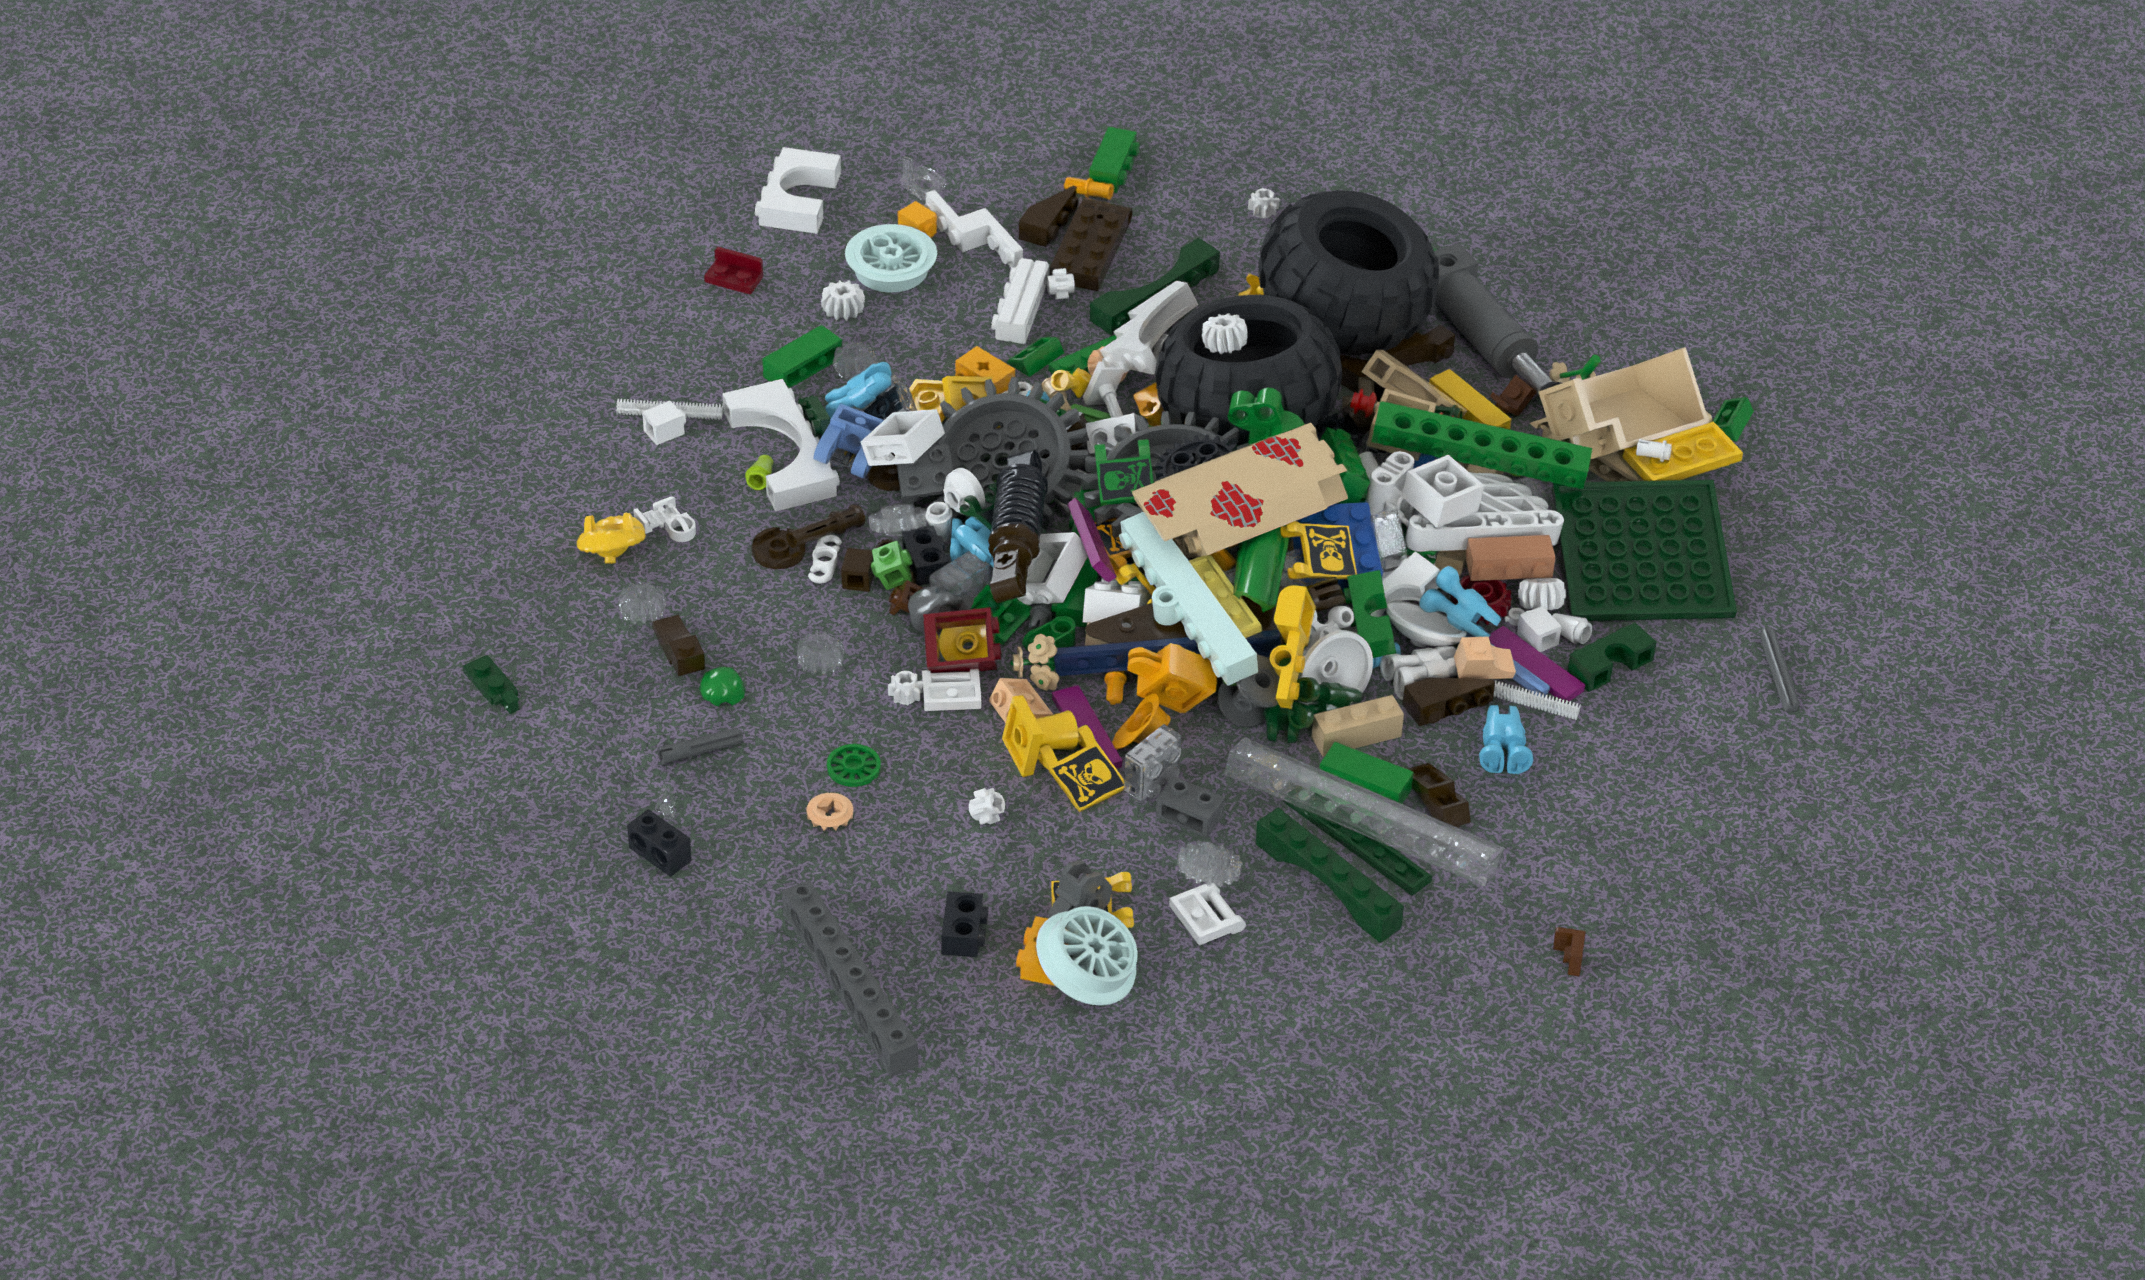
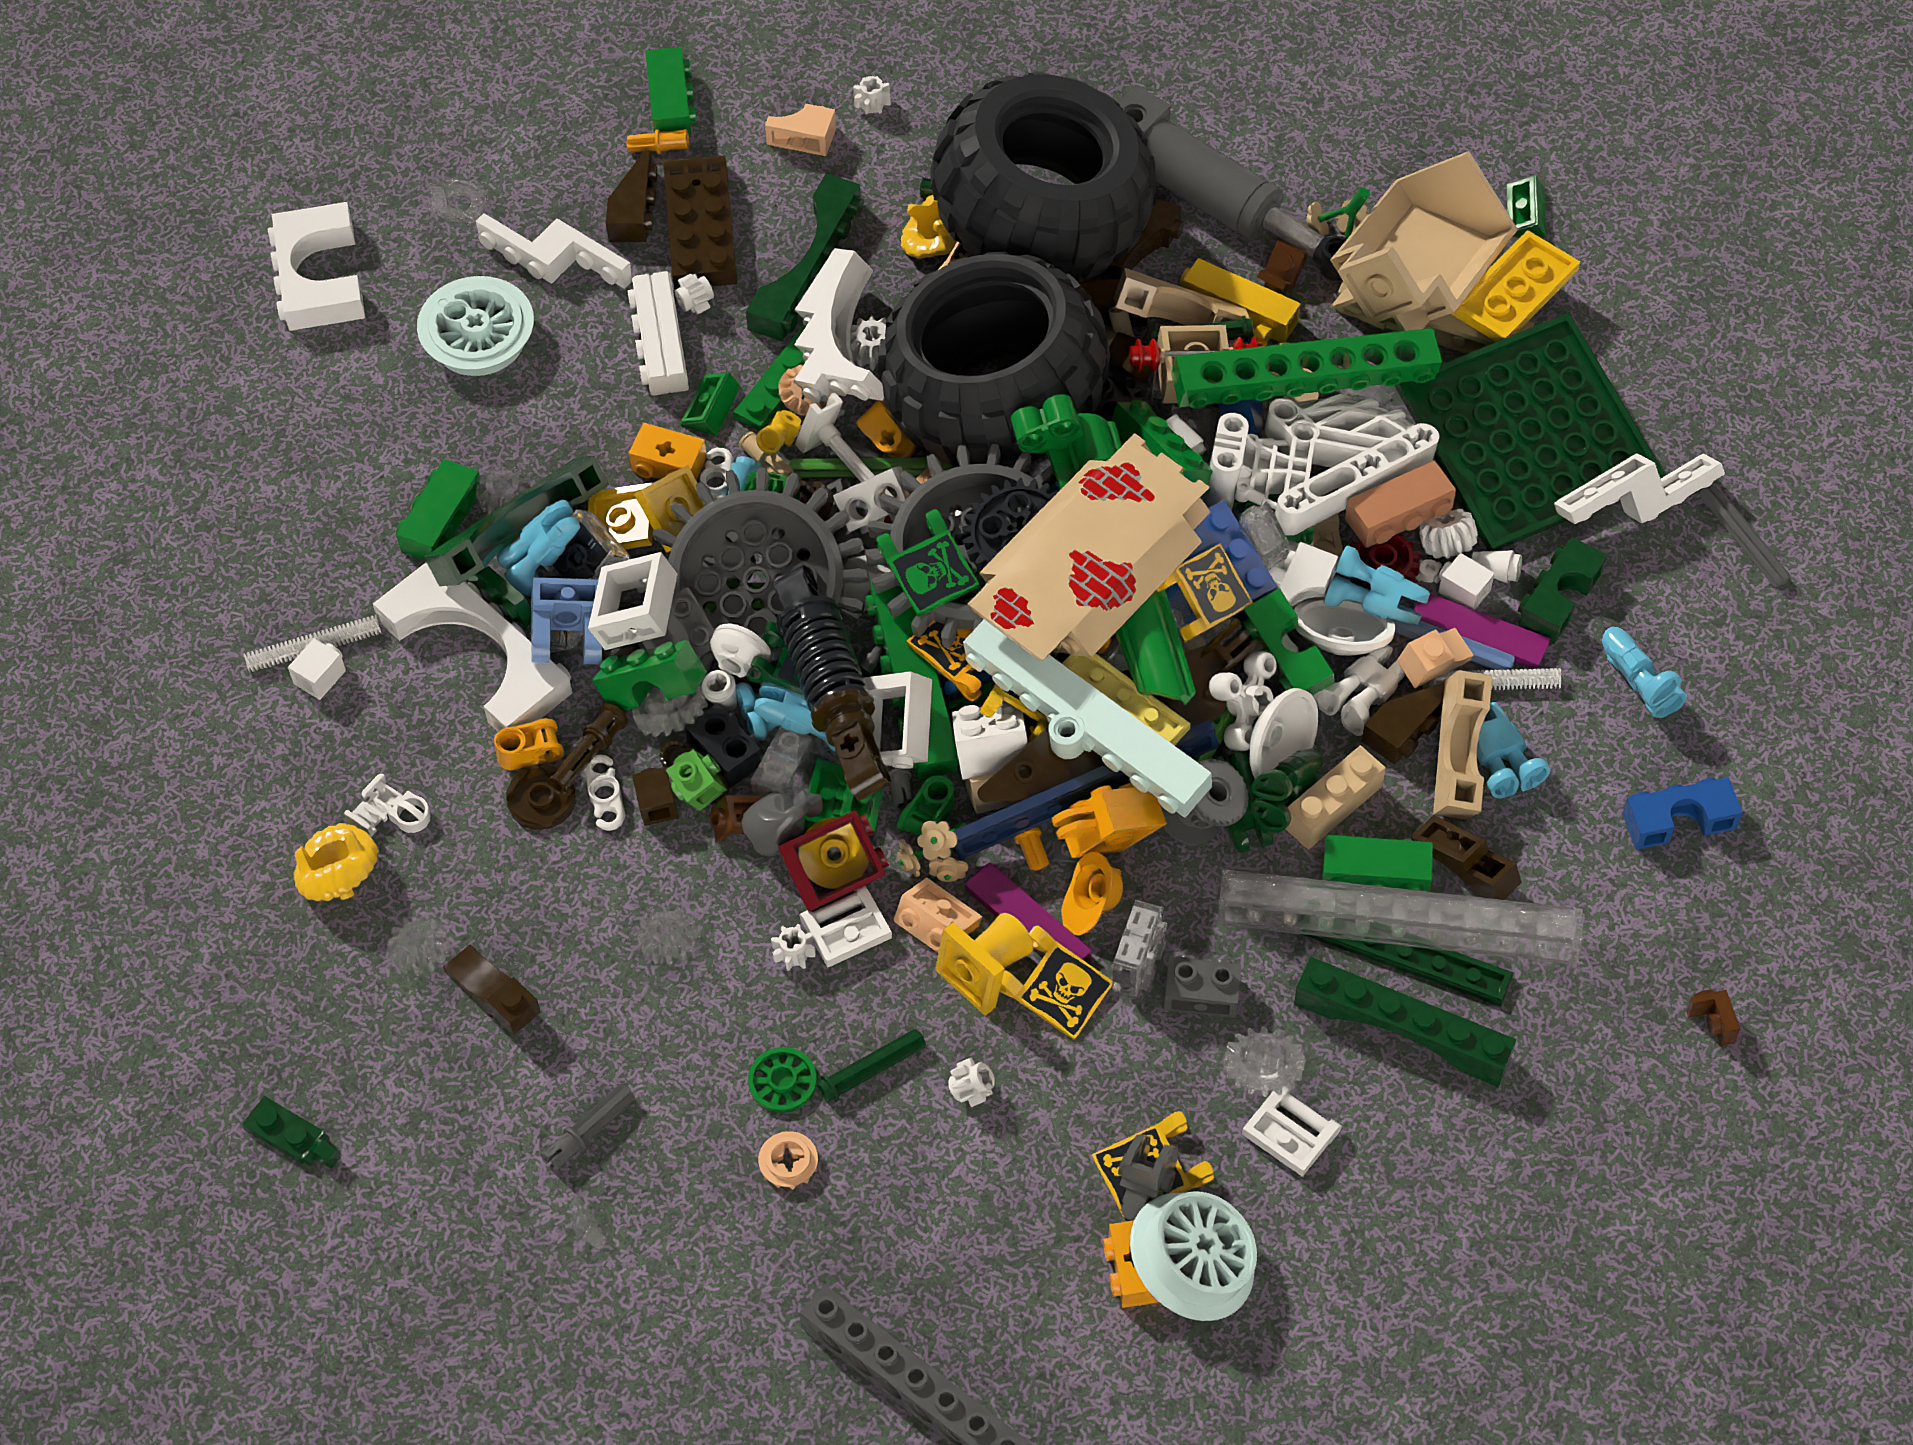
camera: 20 degrees left, 15 degrees up
black brick [627,809,692,877] -> none
green hair [699,667,746,707] -> none
dark red bracket [704,247,763,295] -> none
lime cone [745,455,773,490] -> none
white gear [821,280,865,321] -> none
light orange brick [898,201,937,238] -> none
black brick [941,891,988,957] -> none
magenta tile [1068,498,1117,582] -> none
white gear [1202,313,1248,354] -> none
yellow plate [1270,585,1316,709] -> none
white brick [1401,455,1485,528] -> none
white pin [1636,439,1672,462] -> none
none -> dark green arch [424,456,609,587]
none -> light orange piece [494,718,564,770]
none -> green arch [592,640,707,711]
none -> light nougat arch [765,104,836,156]
none -> dark green axle [817,1029,926,1103]
none -> tan arch [1433,670,1492,820]
none -> white bracket [1554,453,1725,524]
none -> medium azure piece [1602,627,1687,718]
none -> blue arch [1622,777,1743,850]

